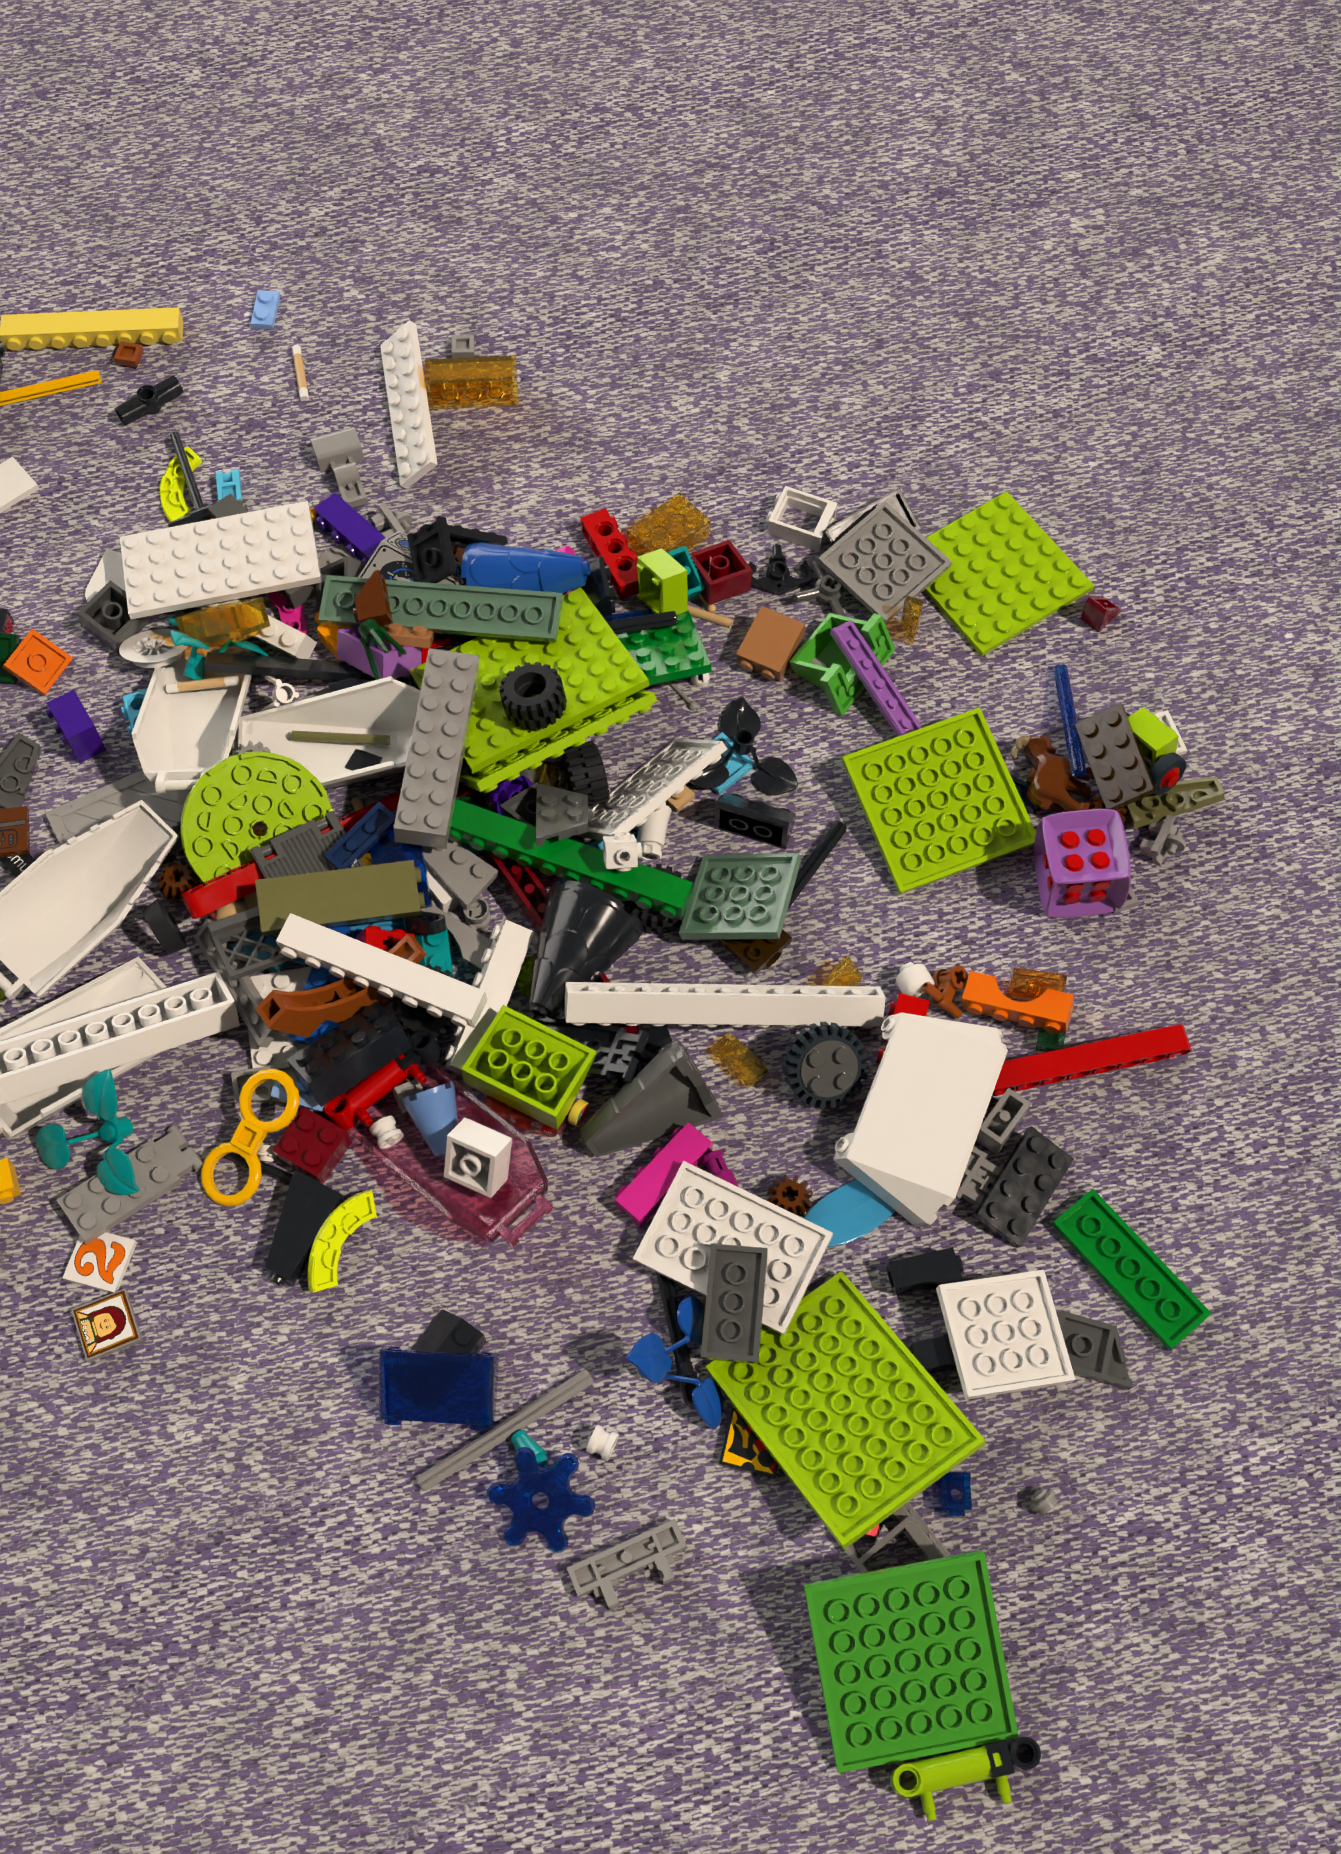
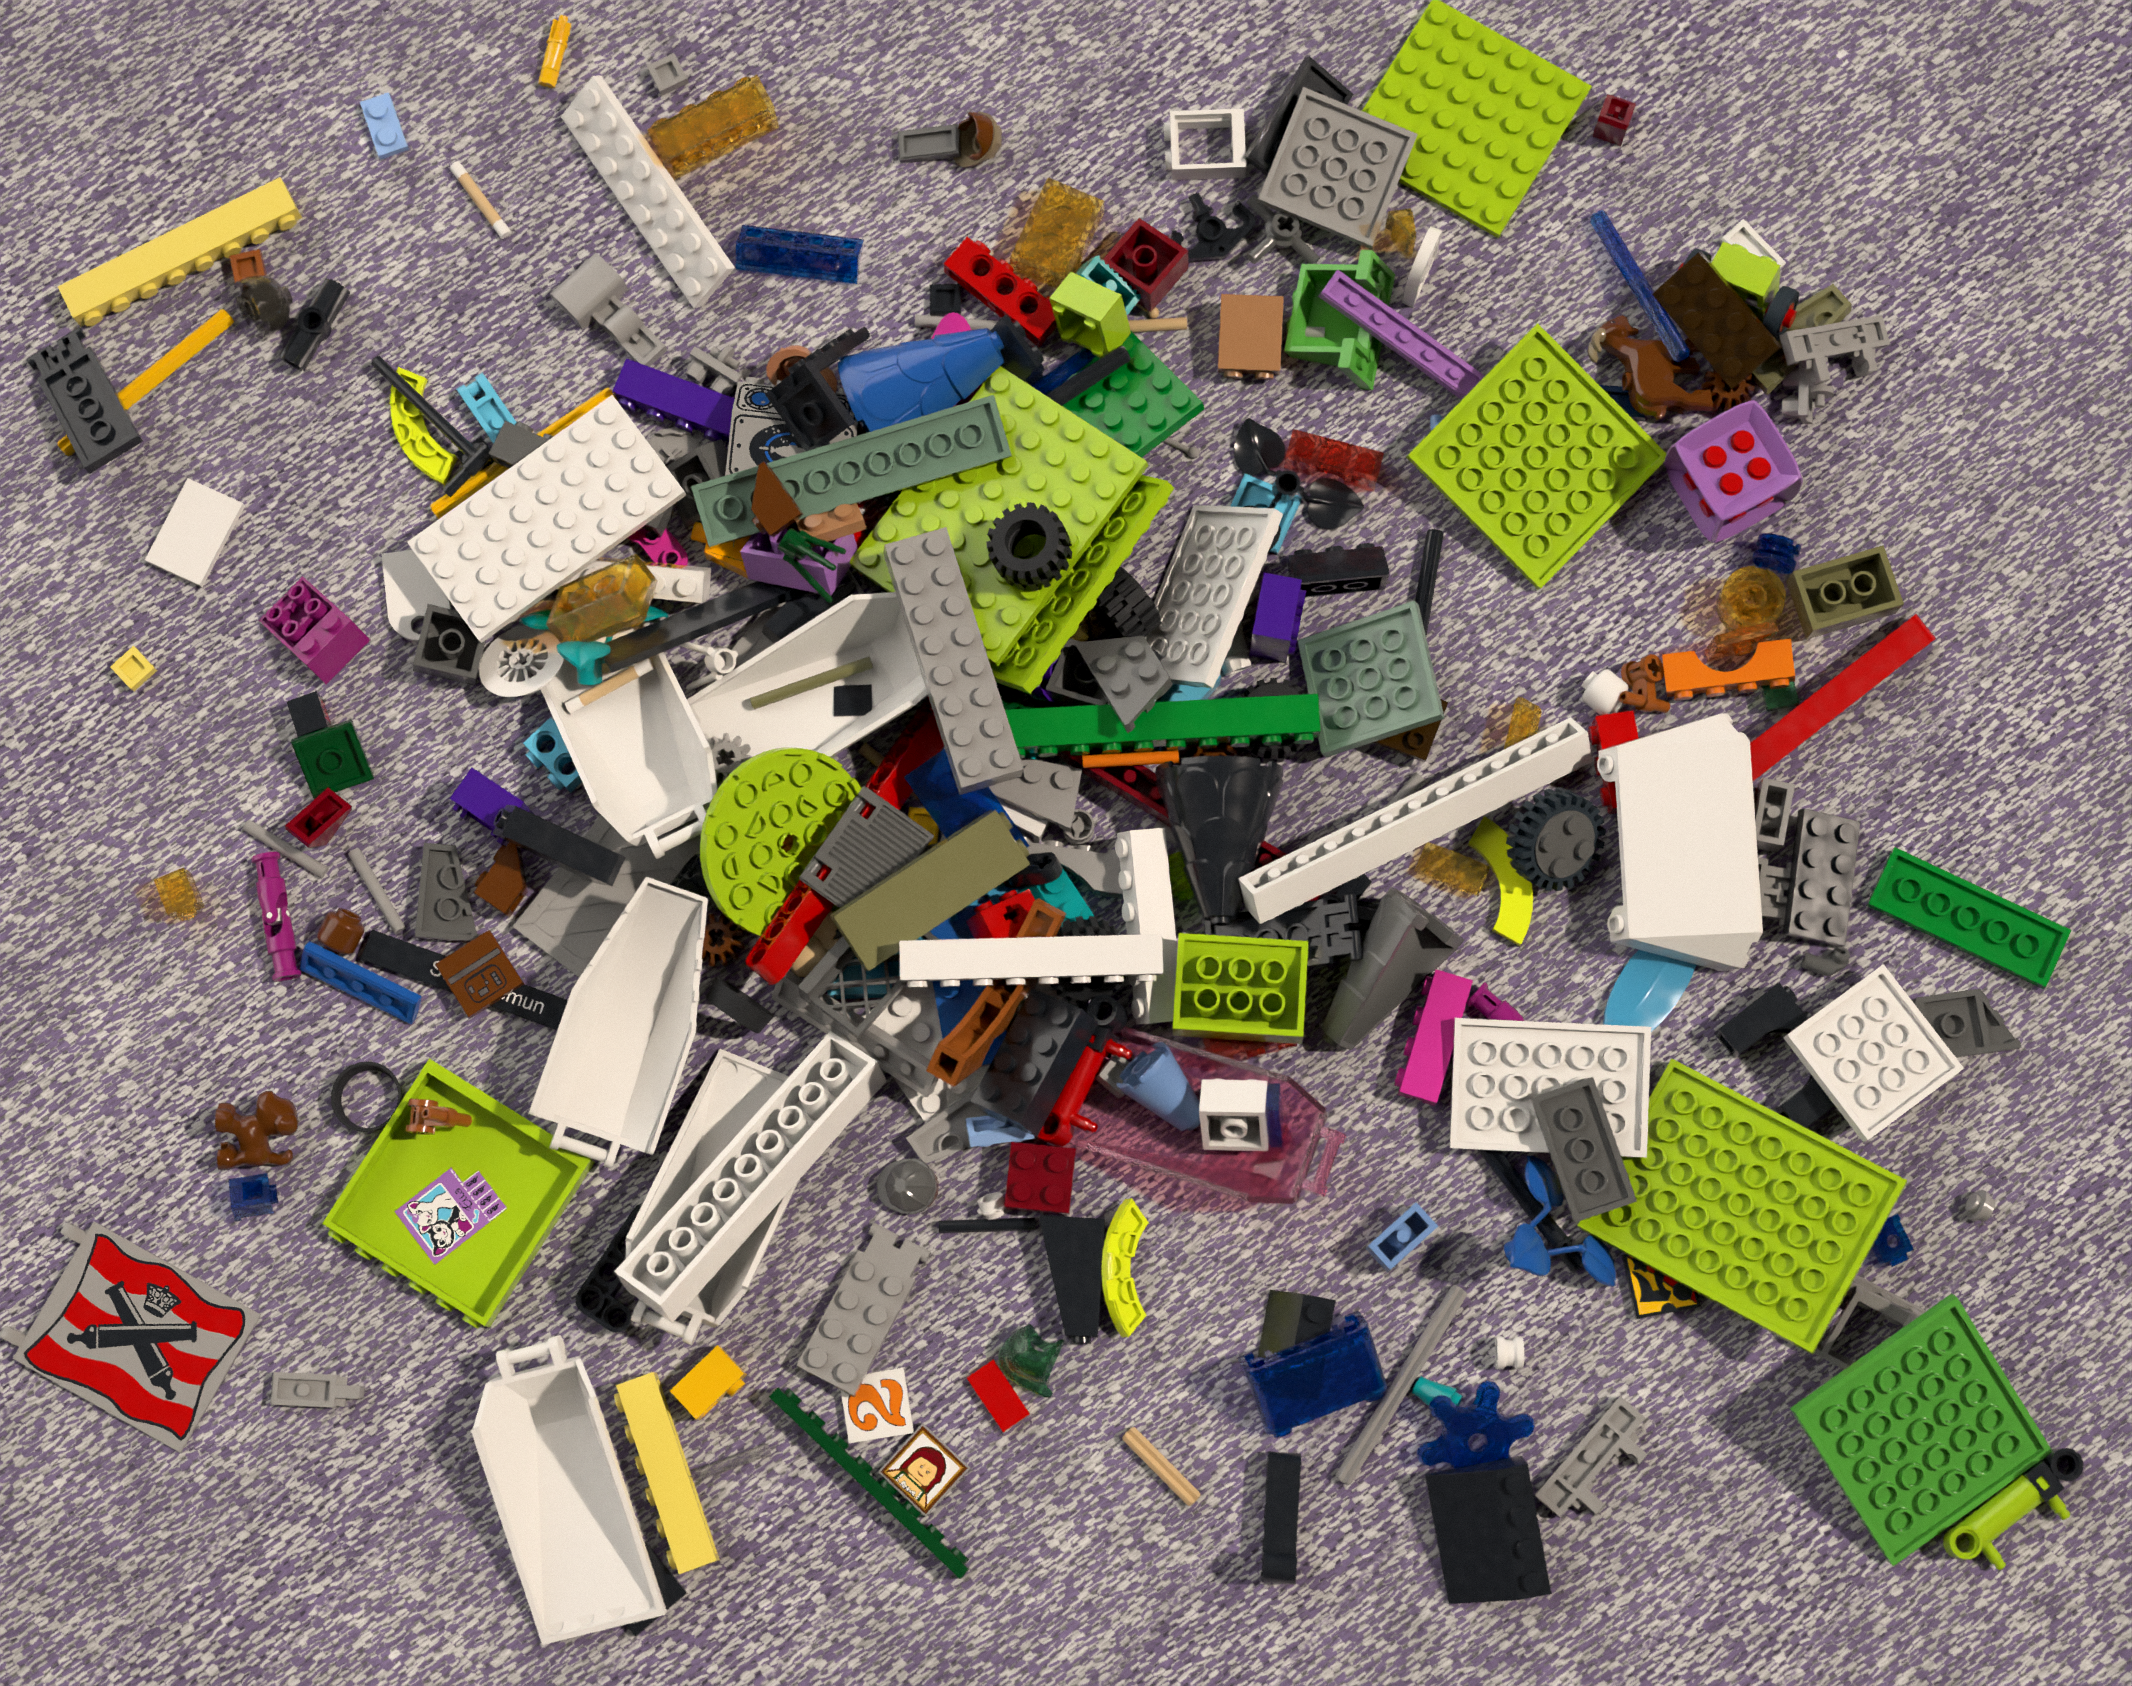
camera: 20 degrees left, 15 degrees up
orange plate [2,629,73,696] -> none
teal plant [35,1069,140,1195] -> none
yellow bar [201,1068,300,1207] -> none
dark blue plate [324,801,396,870] -> none
white wheel [370,1116,404,1149] -> none
light yellow tile [568,1099,590,1127] -> none
white brick [603,832,642,871] -> none
reddish brown gear [767,1174,813,1217] -> none
none -> clear smoke cylinder [234,275,293,339]
none -> magenta slope [258,576,370,685]
none -> reddish brown slope [474,842,528,918]
none -> black slope [493,805,626,886]
none -> yellow piece [538,15,571,88]
none -> clear blue fence [735,225,864,284]
none -> dark green plate [769,1387,970,1579]
none -> dark grey piece [876,1159,939,1214]
none -> dark grey tile [898,124,961,163]
none -> black tile [930,284,961,316]
none -> piece [953,111,1002,168]
none -> red tile [967,1359,1030,1433]
none -> clear green piece [998,1324,1065,1398]
none -> orange bar [1082,750,1179,768]
none -> tan axle [1122,1427,1200,1506]
none -> dark purple brick [1249,573,1306,663]
none -> black beam [1261,1451,1301,1585]
none -> clear blue tile [1266,1083,1284,1147]
none -> clear red arch [1284,429,1384,492]
none -> medium blue brick [1365,1202,1438,1273]
none -> white tile [1402,226,1443,307]
none -> black slope [1425,1455,1552,1604]
none -> neon yellow tile [1468,816,1533,946]
none -> clear yellow brick [1716,566,1786,638]
none -> clear blue wheel [1751,533,1801,574]
none -> light grey hinge [1779,315,1890,386]
none -> olive brick [1786,545,1904,640]
none -> dark grey arm [1801,946,1850,976]

